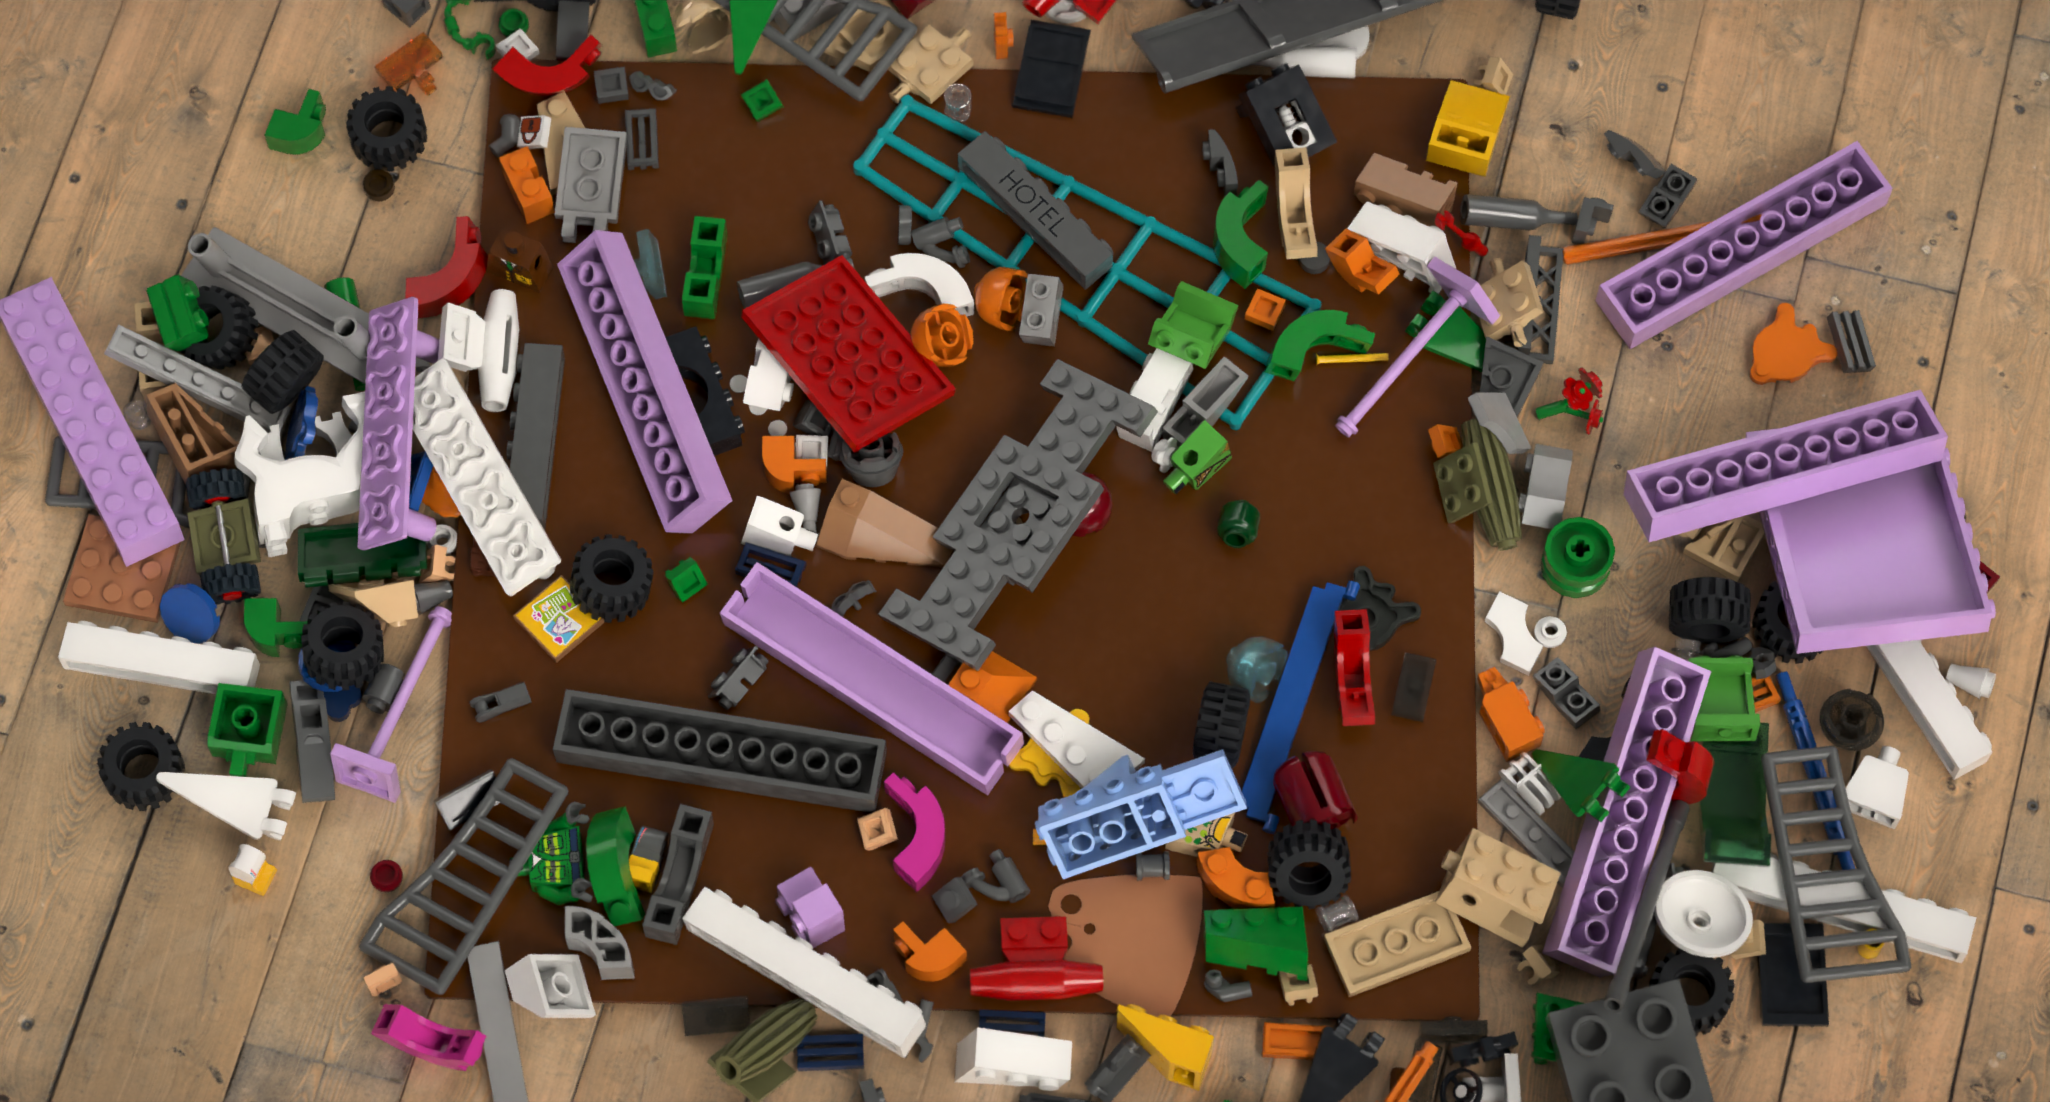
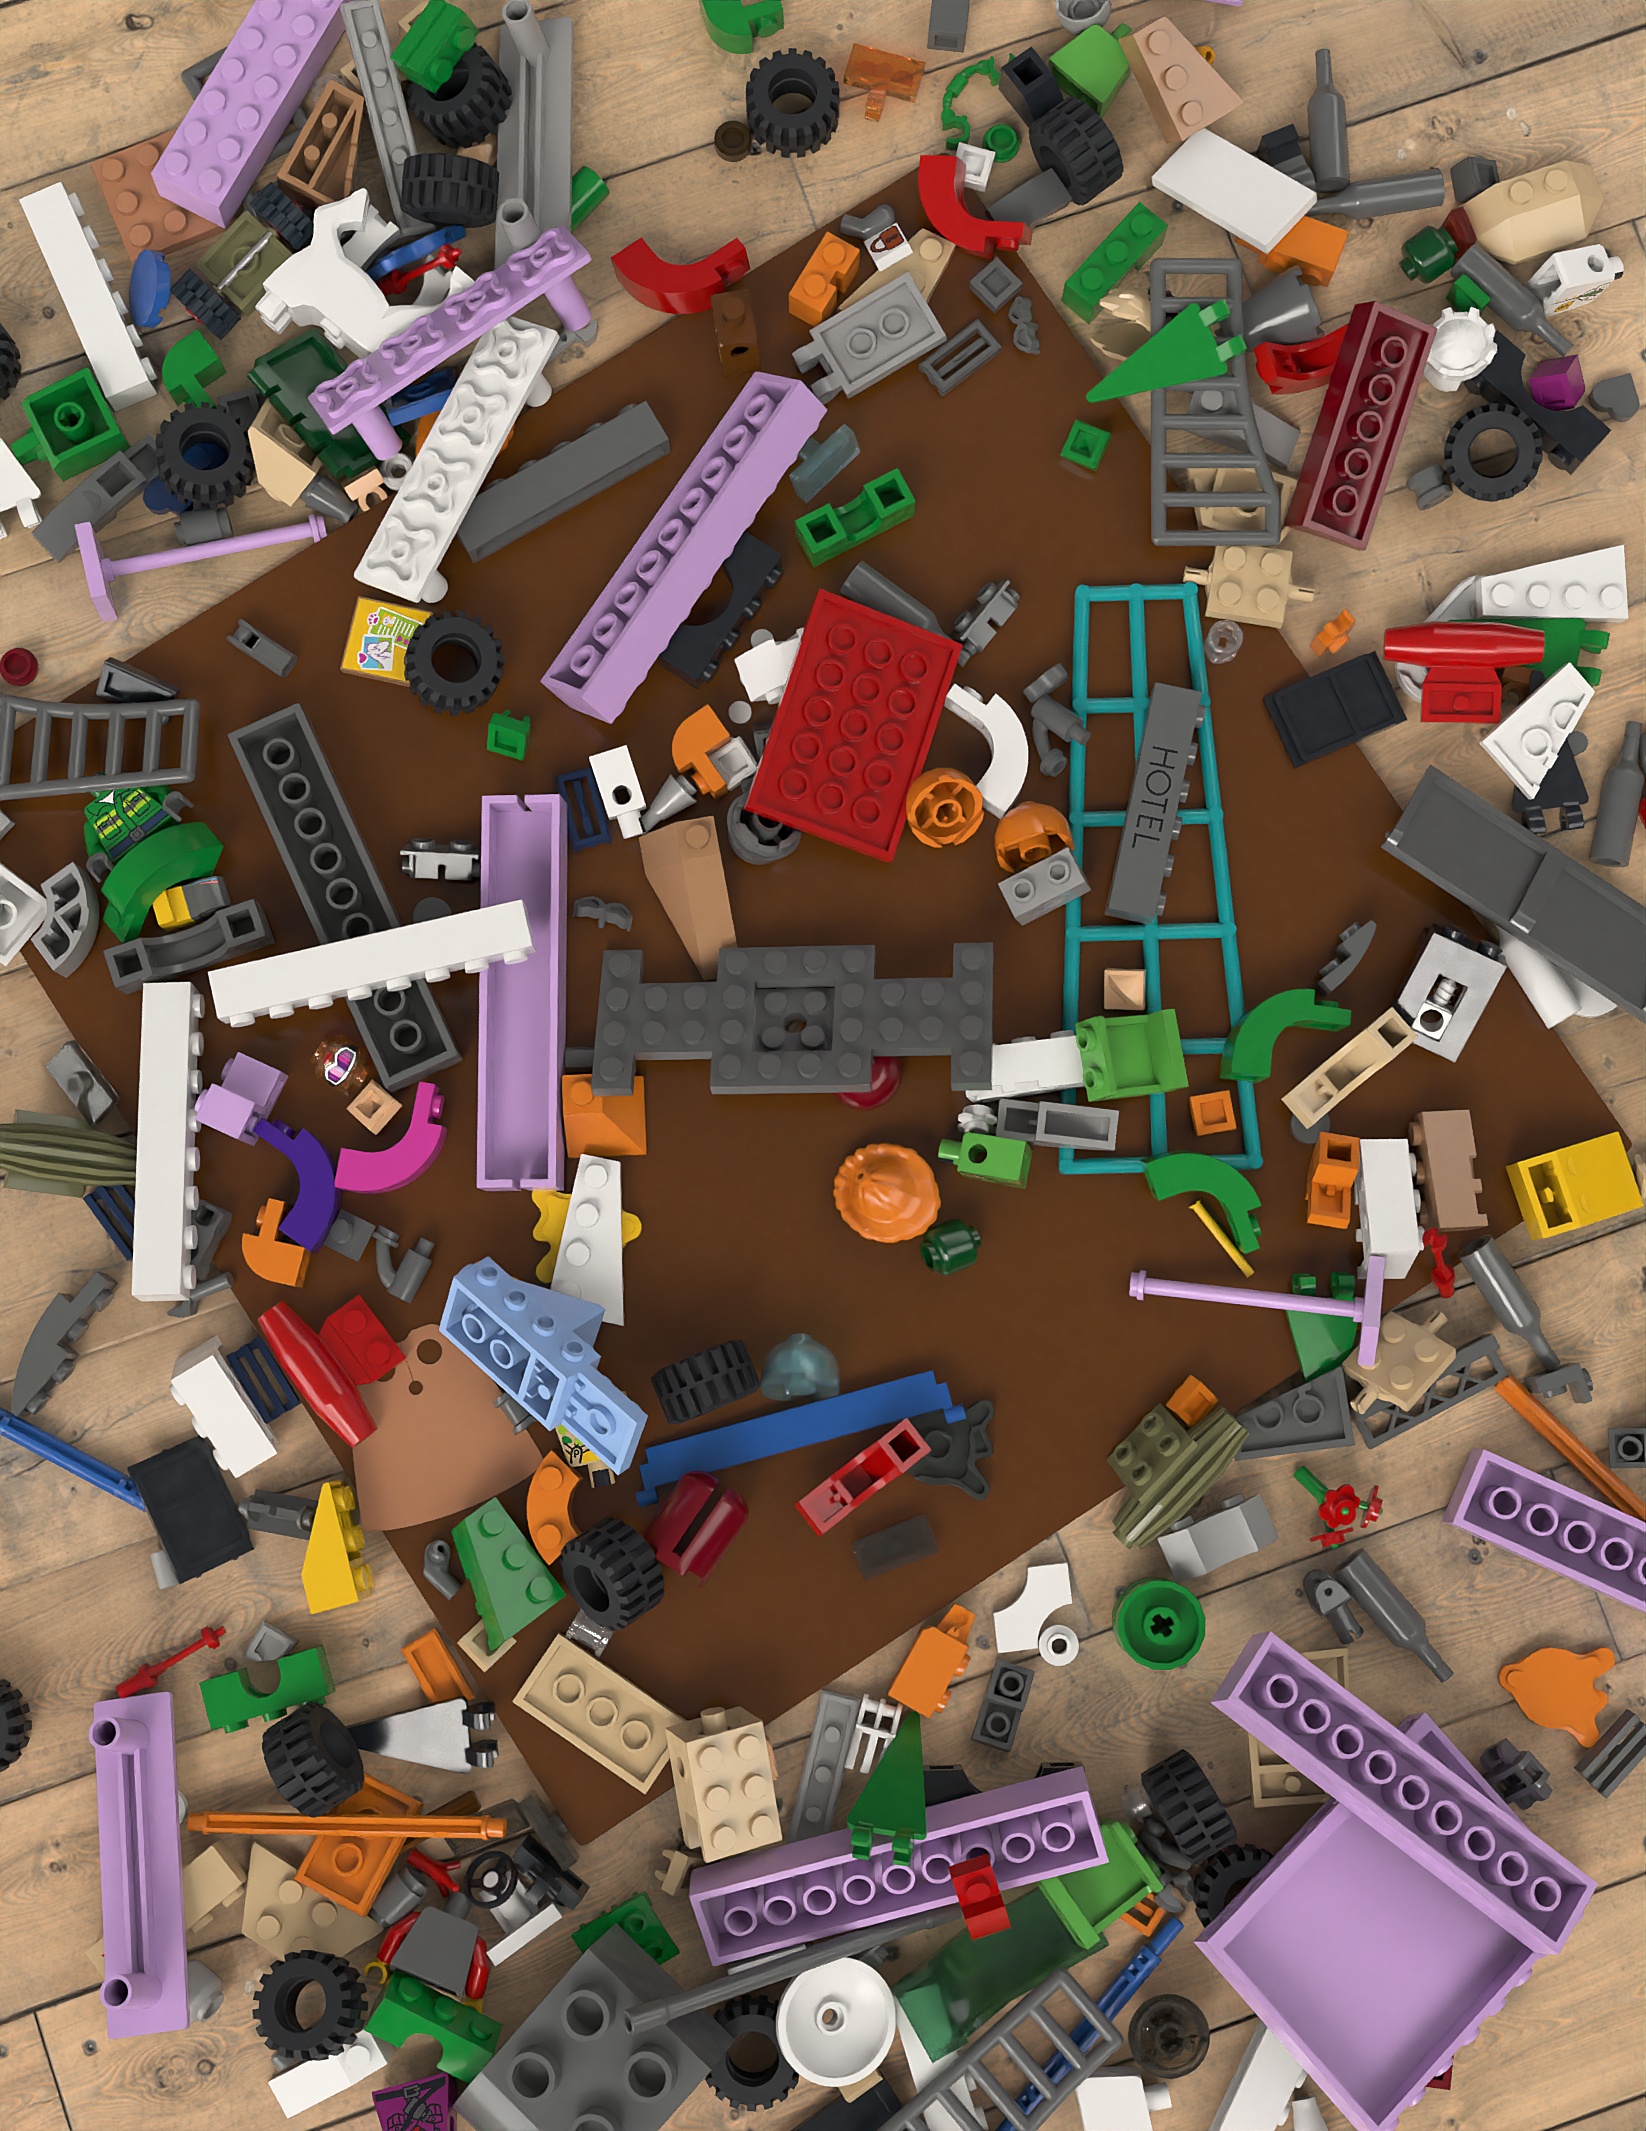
camera: 55 degrees right, 15 degrees up
white plate [438,289,519,412] -> none
light grey tile [1468,392,1532,454] -> none
none -> white brick [208,899,536,1027]
none -> dark purple arch [252,1118,342,1253]
none -> clear orange head [310,1034,372,1092]
none -> red piece [376,244,462,297]
none -> dark grey tile [413,897,453,924]
none -> orange piece [833,1143,941,1243]
none -> light nougat tile [1104,968,1146,1010]
none -> dark grey piece [1303,1569,1364,1645]
none -> dark grey piece [1333,1548,1454,1683]
none -> dark grey piece [1480,1738,1553,1810]

